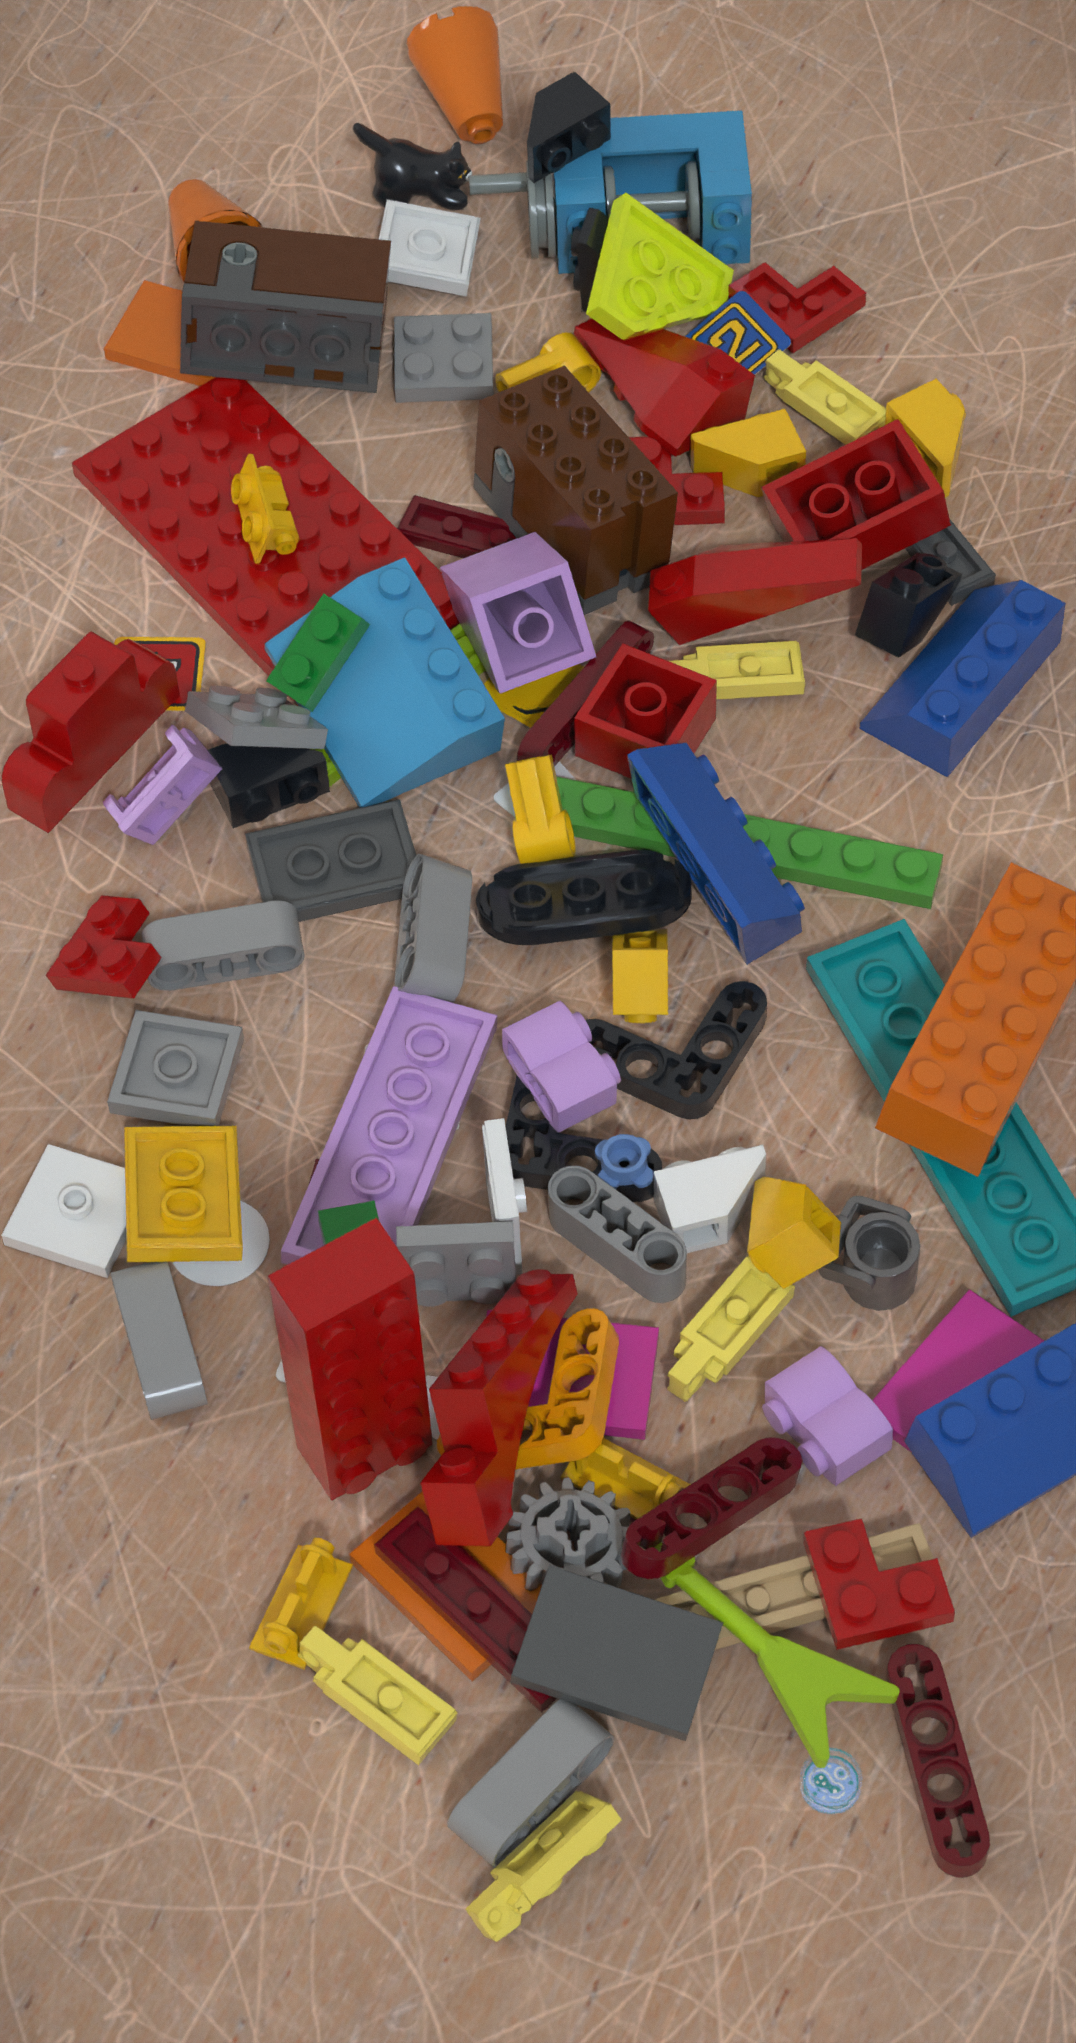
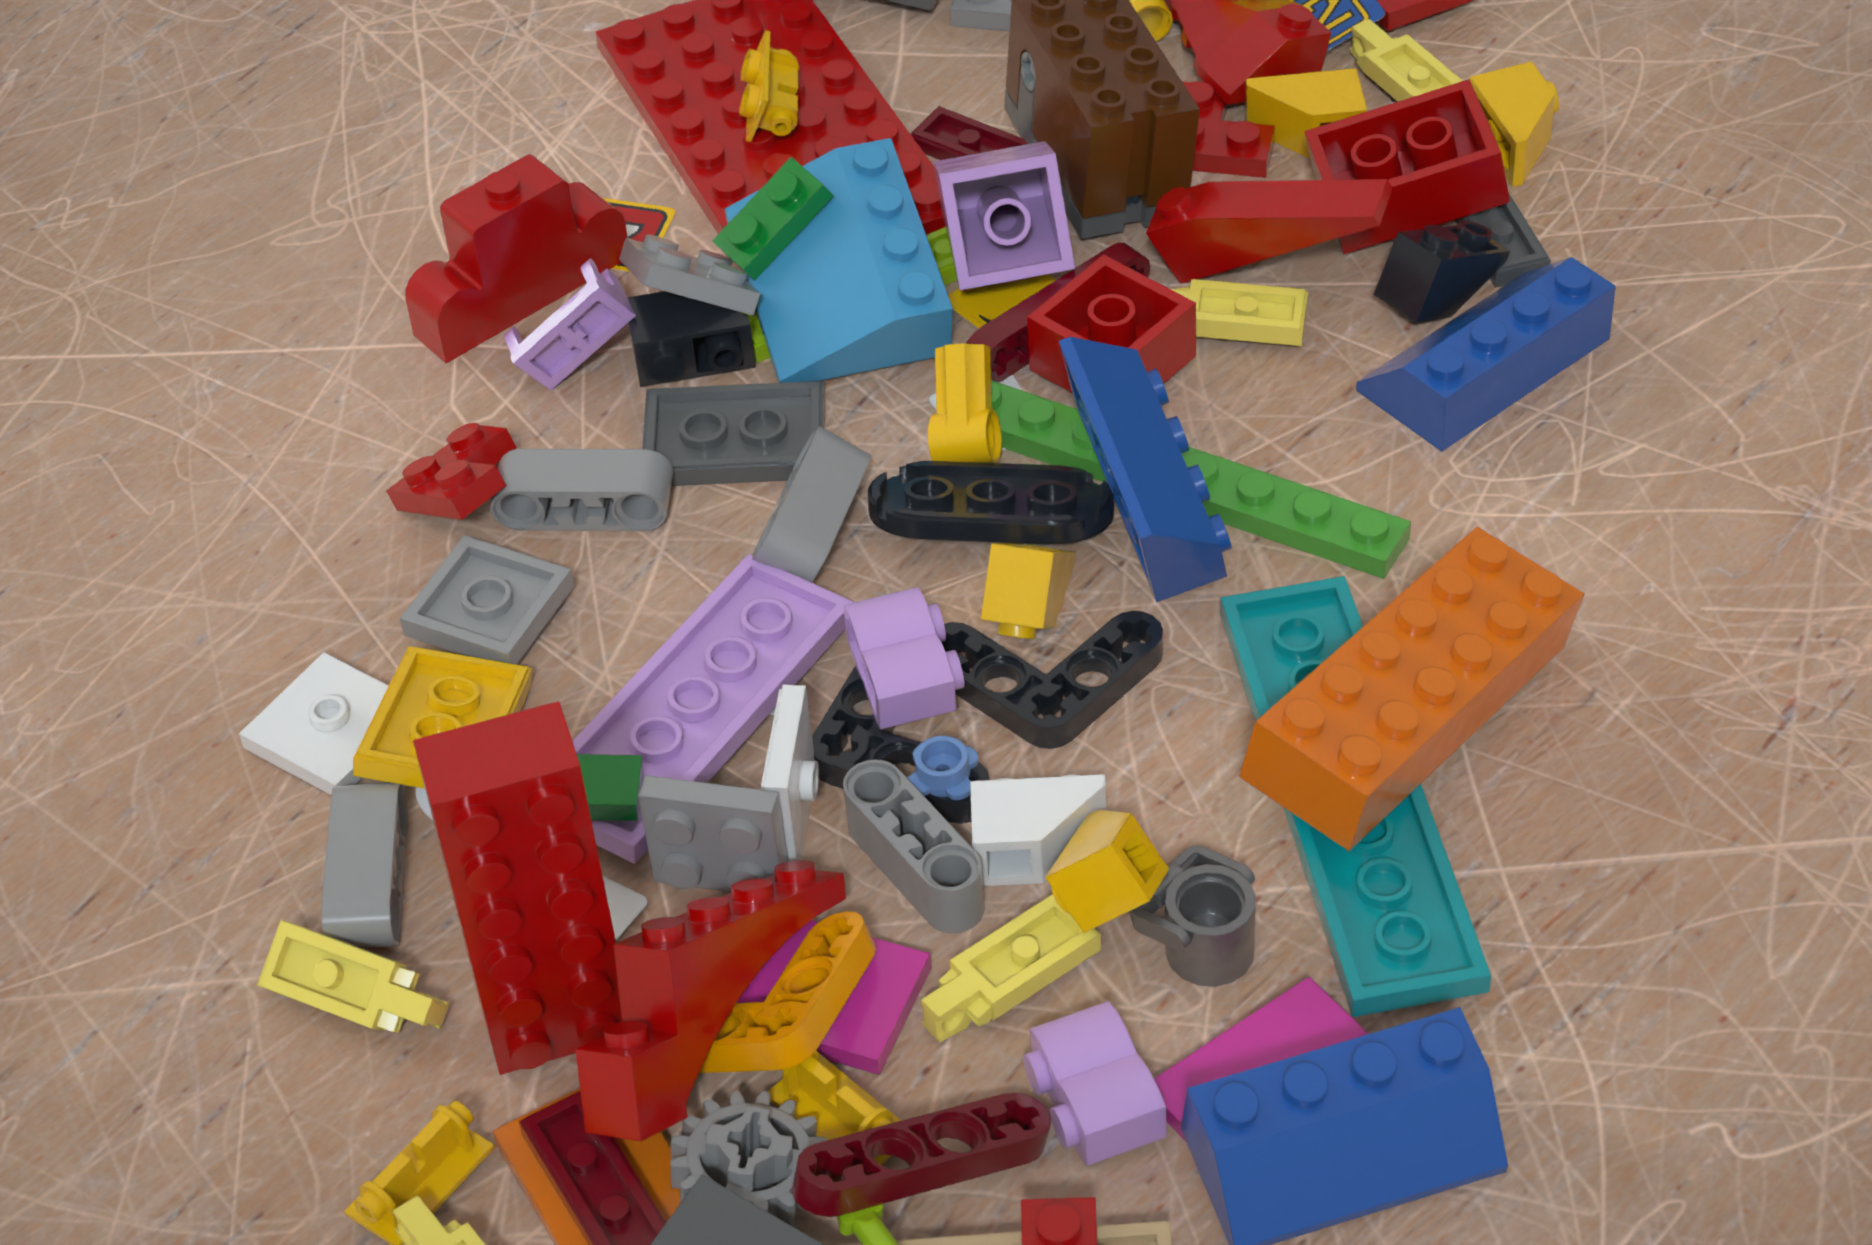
camera: 15 degrees right, 10 degrees down
none -> light yellow hinge [257,920,450,1033]

